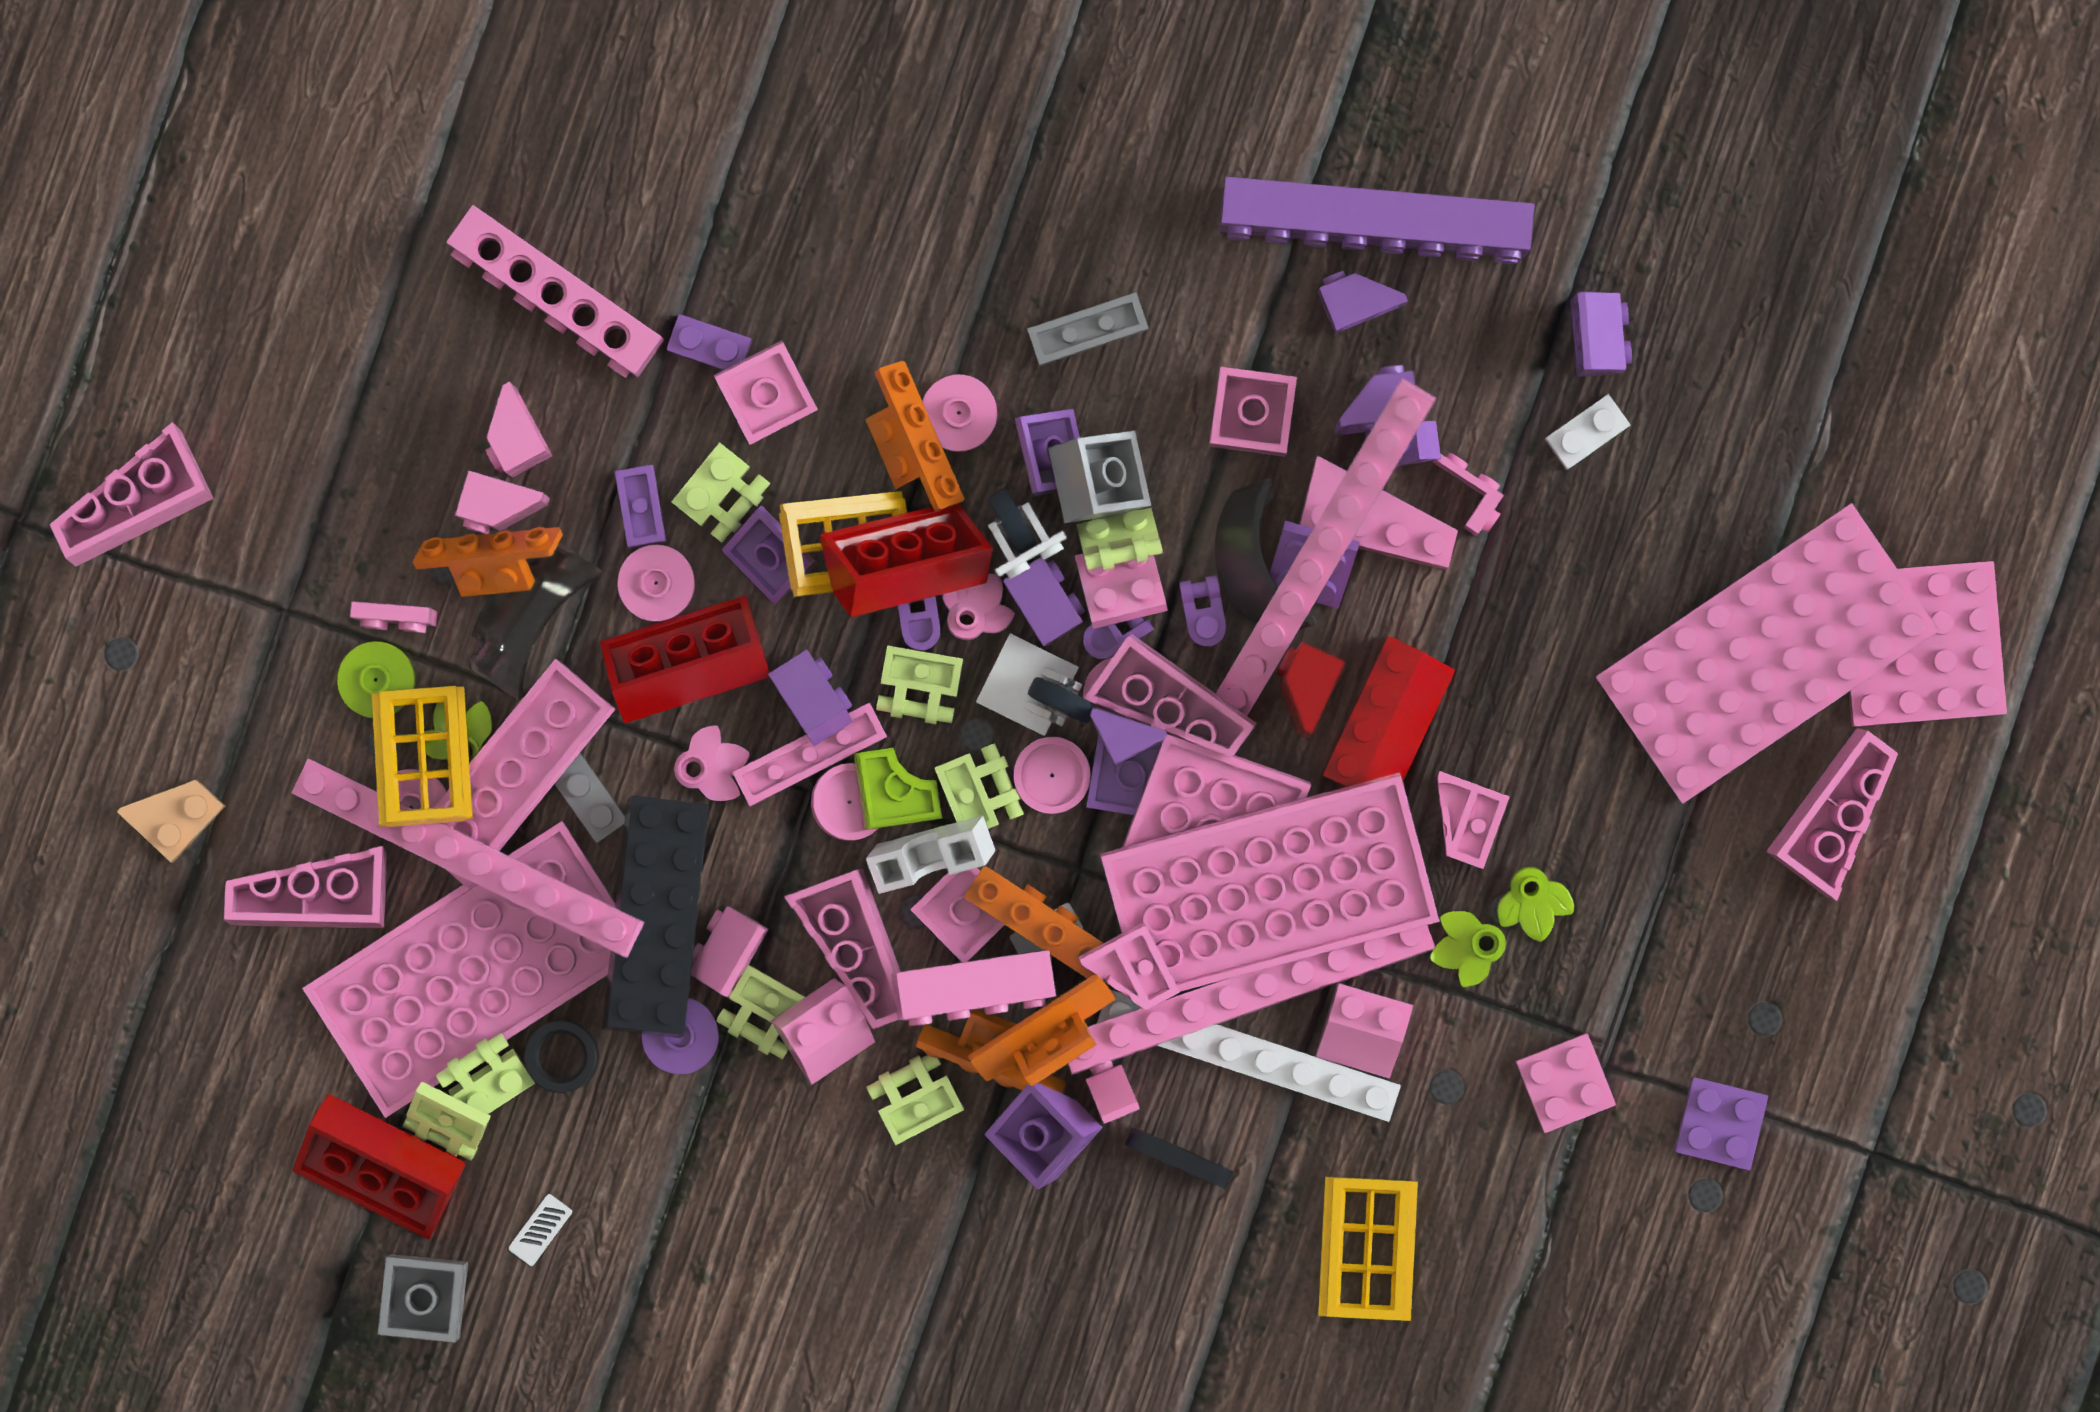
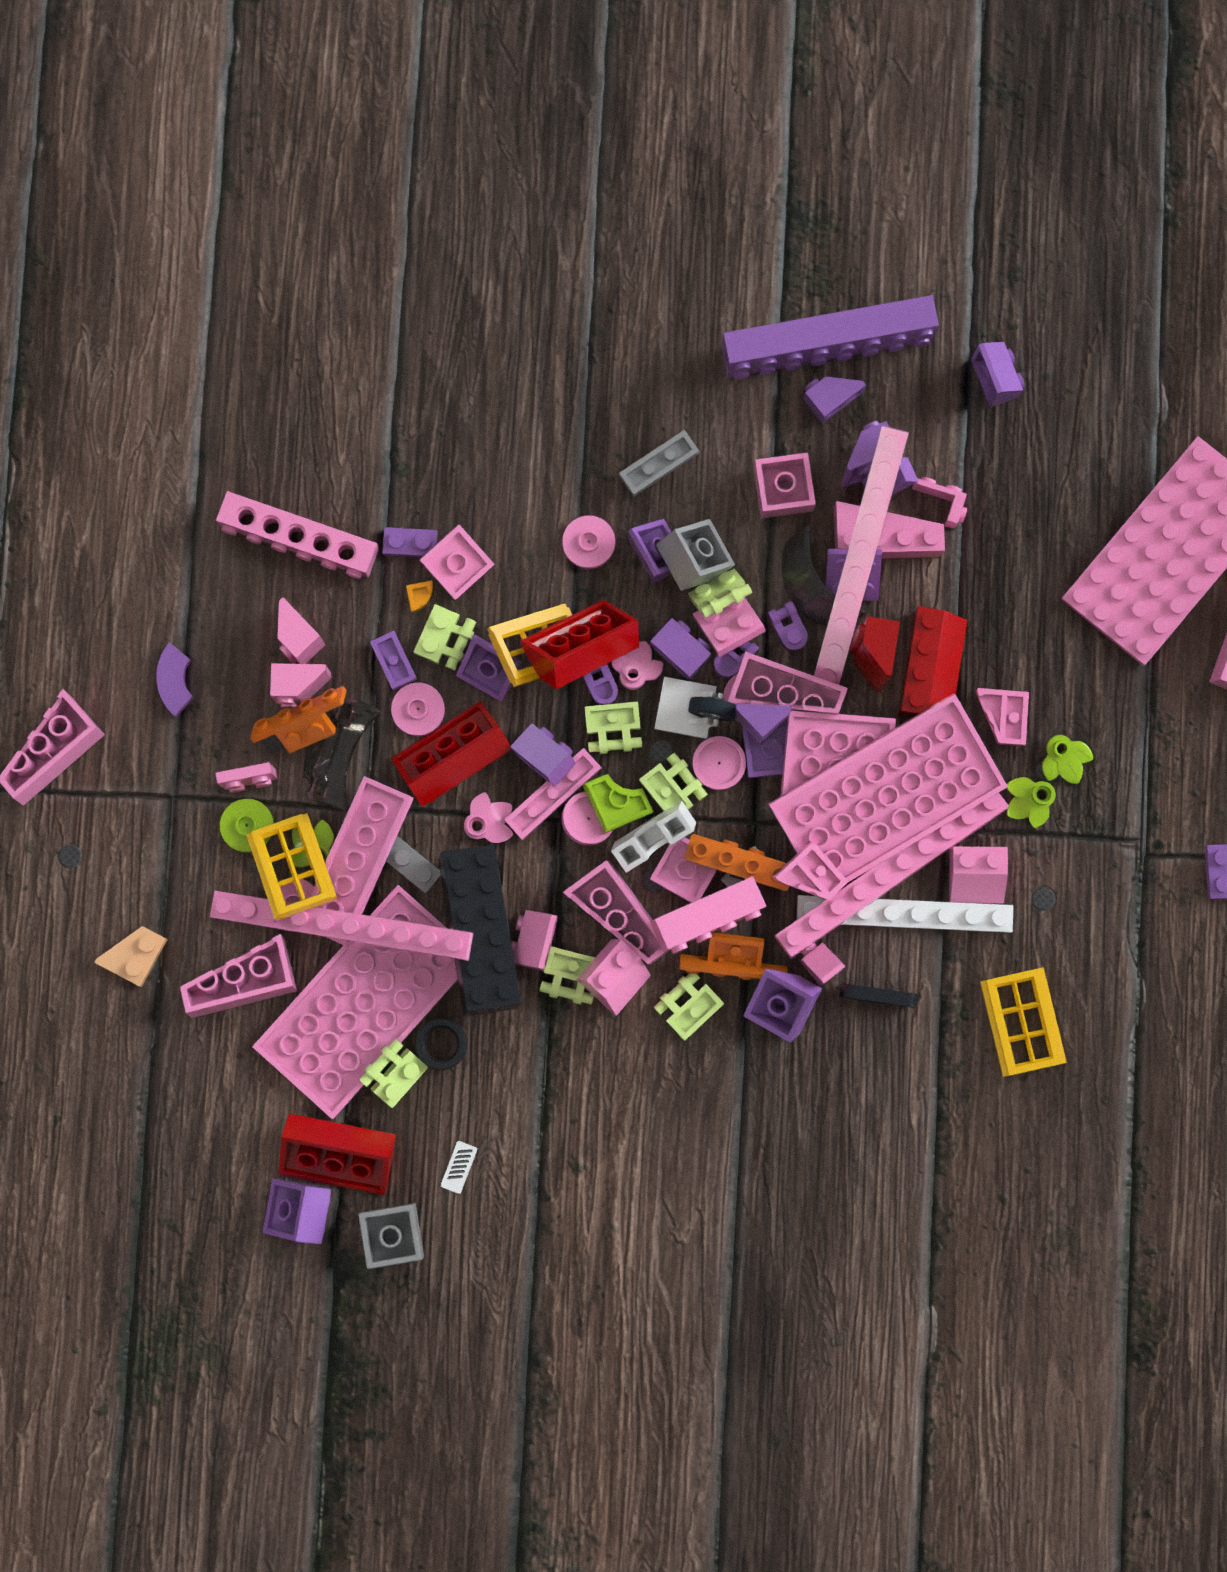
camera: 15 degrees left, 5 degrees down
yellowish green plate [402,1082,491,1161] -> none
medium lavender piece [642,998,719,1074] -> none
orange bracket [865,361,964,511] -> none
orange bracket [968,974,1115,1087] -> none
plate [988,488,1067,579] -> none
bright pink plate [1515,1033,1616,1133] -> none
white plate [1545,394,1630,470] -> none
none -> medium lavender tile [157,642,194,718]
none -> medium lavender slope [263,1178,331,1244]
none -> light orange tile [406,580,433,613]

